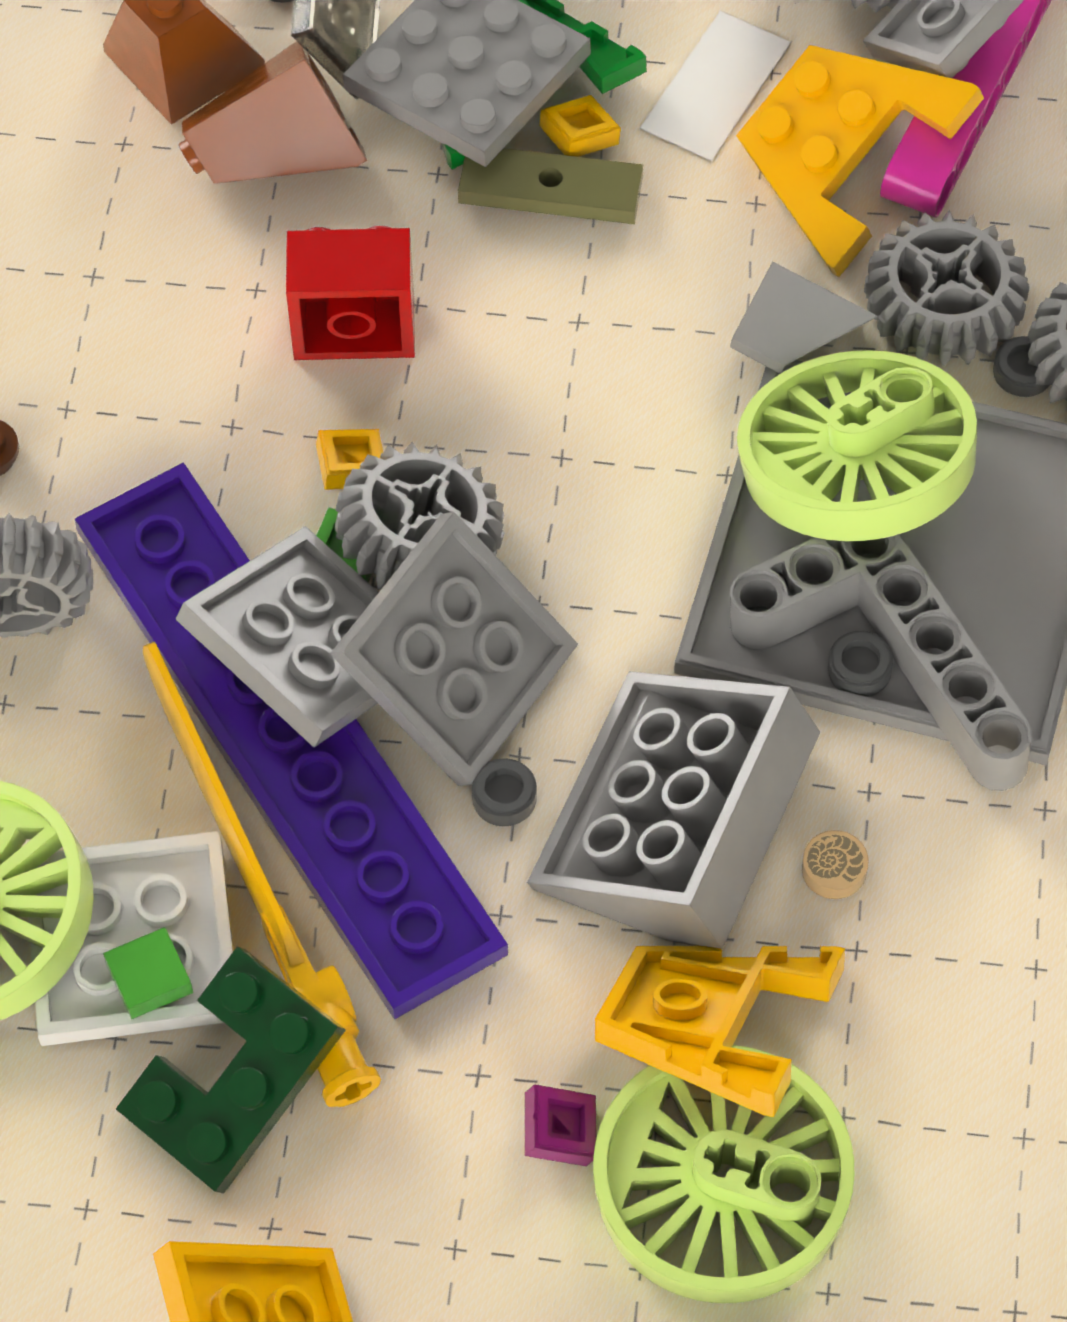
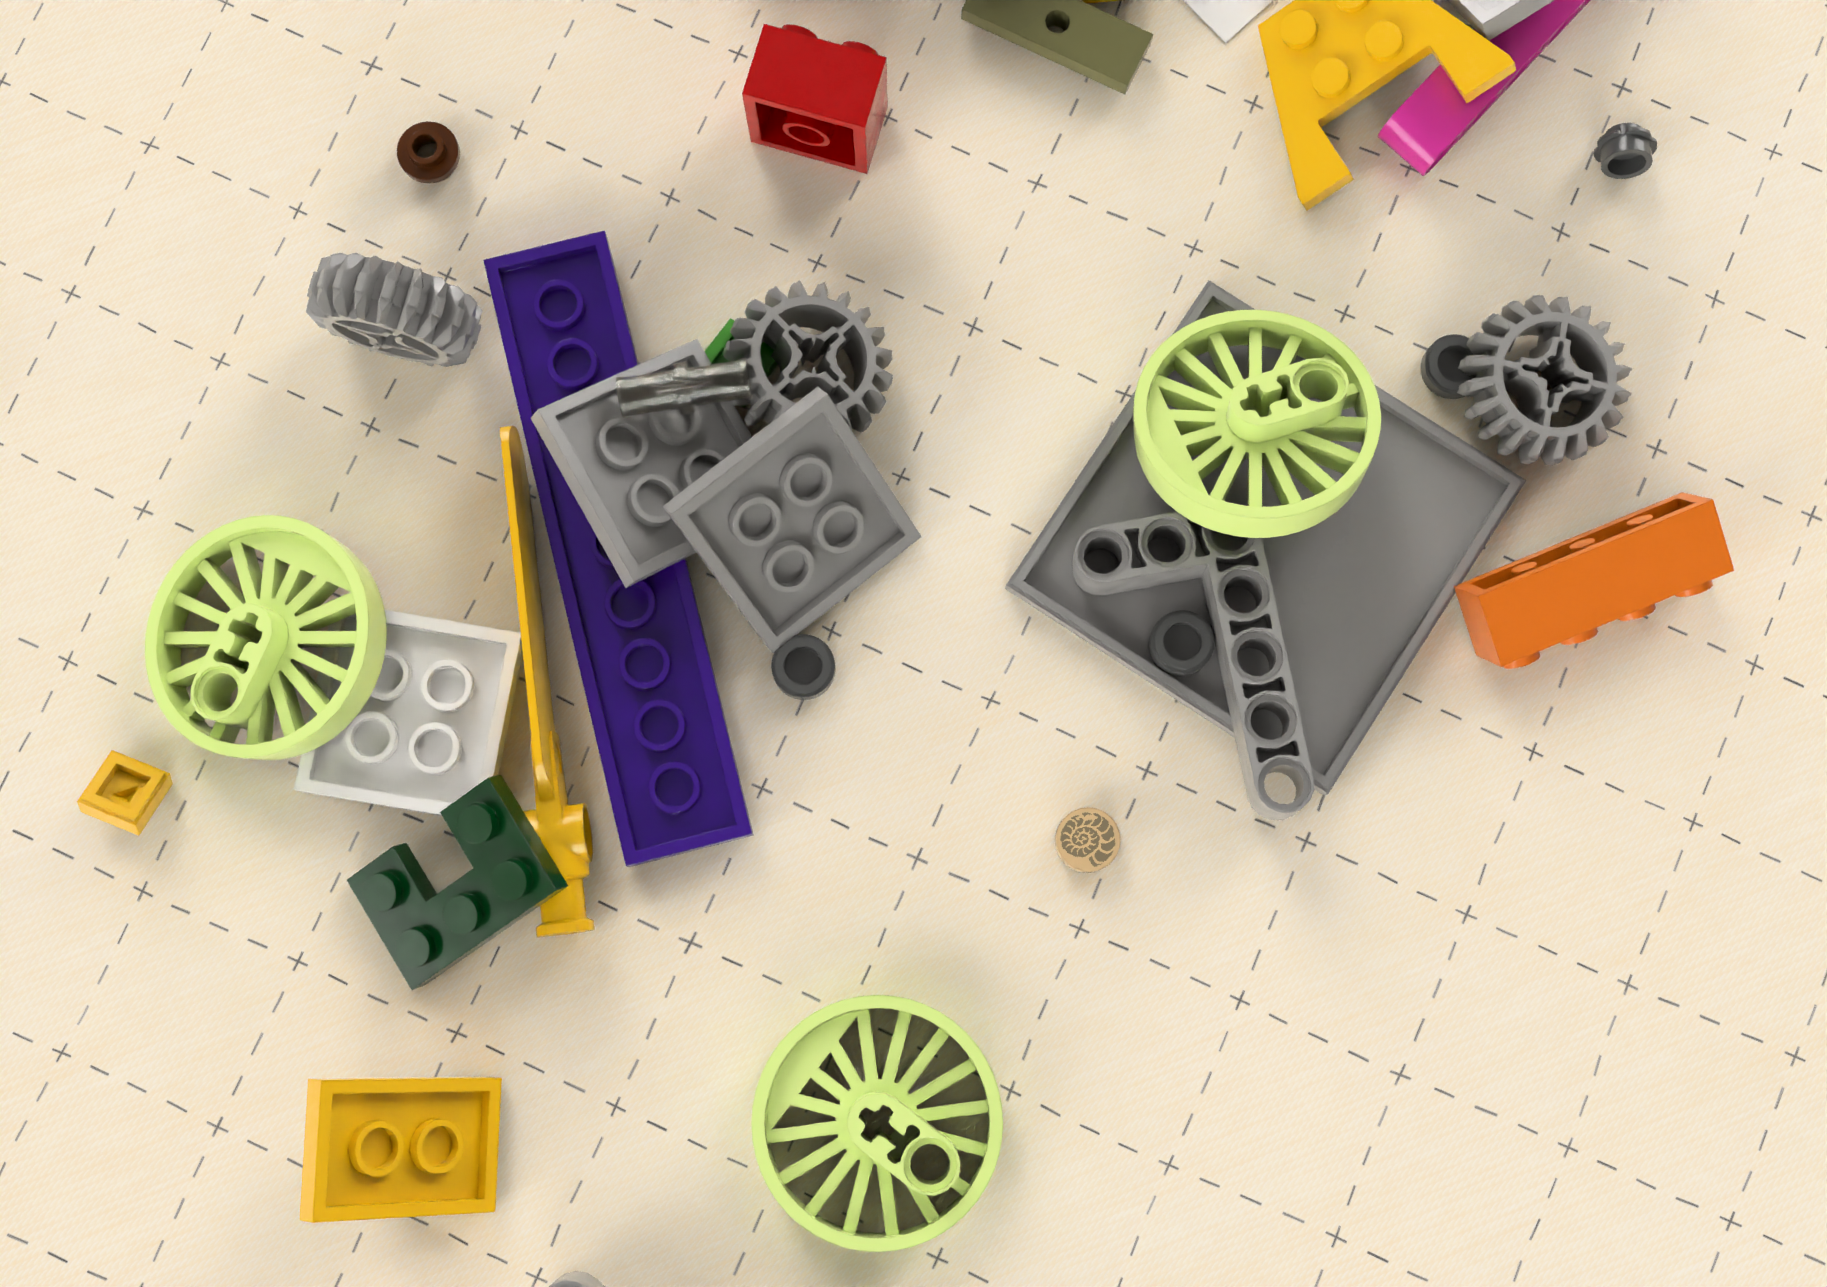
camera: 15 degrees right, 20 degrees up
bright green tile [103,927,193,1020] -> none
yellow tile [316,429,383,490] -> none
magenta tile [525,1084,596,1166] -> none
light grey slope [527,671,820,949] -> none
yellow wing [595,946,845,1117] -> none
light grey slope [730,261,878,374] -> none
light grey gear [864,210,1029,367] -> none
none -> clear smoke pin [616,358,752,418]

